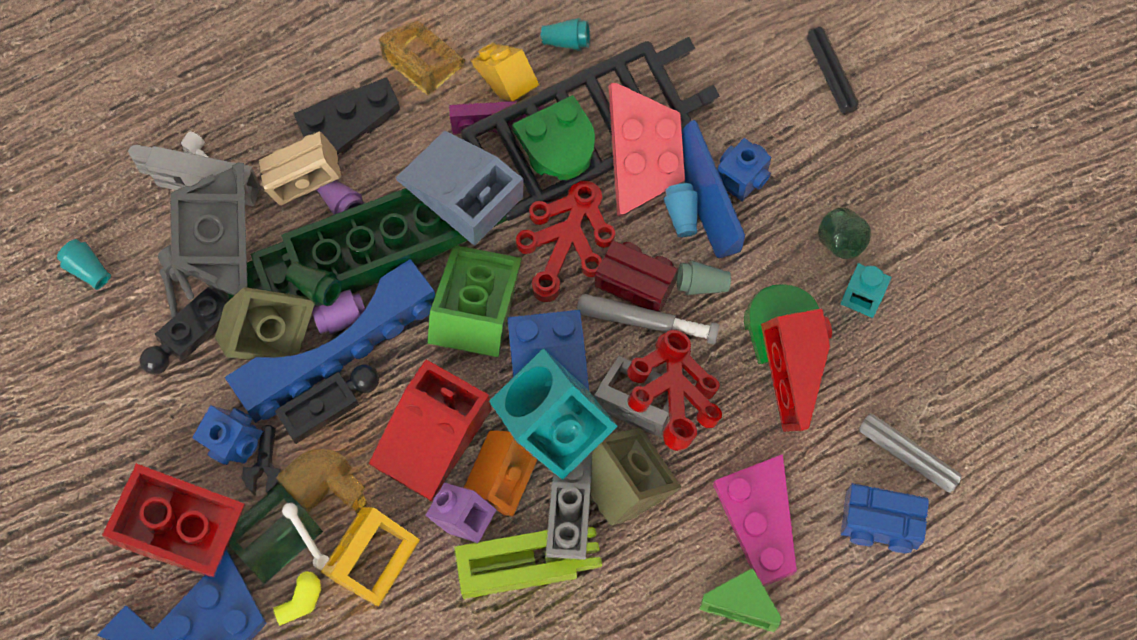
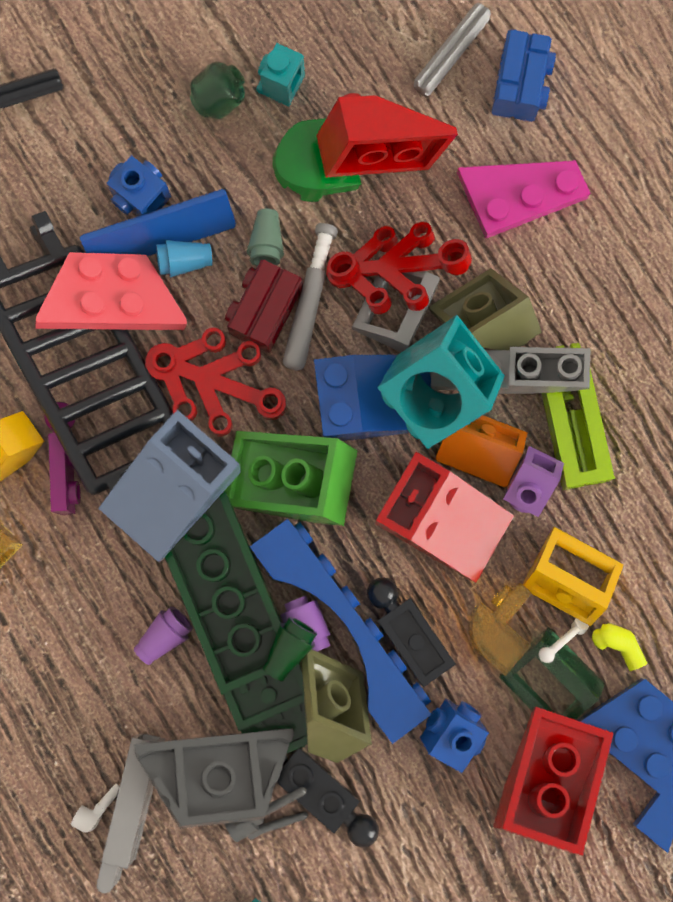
camera: 90 degrees left, 15 degrees up
black bar [242,425,283,496] -> none
tan brick [259,132,341,206] -> none
black wing [293,77,401,155] -> none
green slope [512,95,595,180] -> none
bright green slope [699,568,781,632] -> none

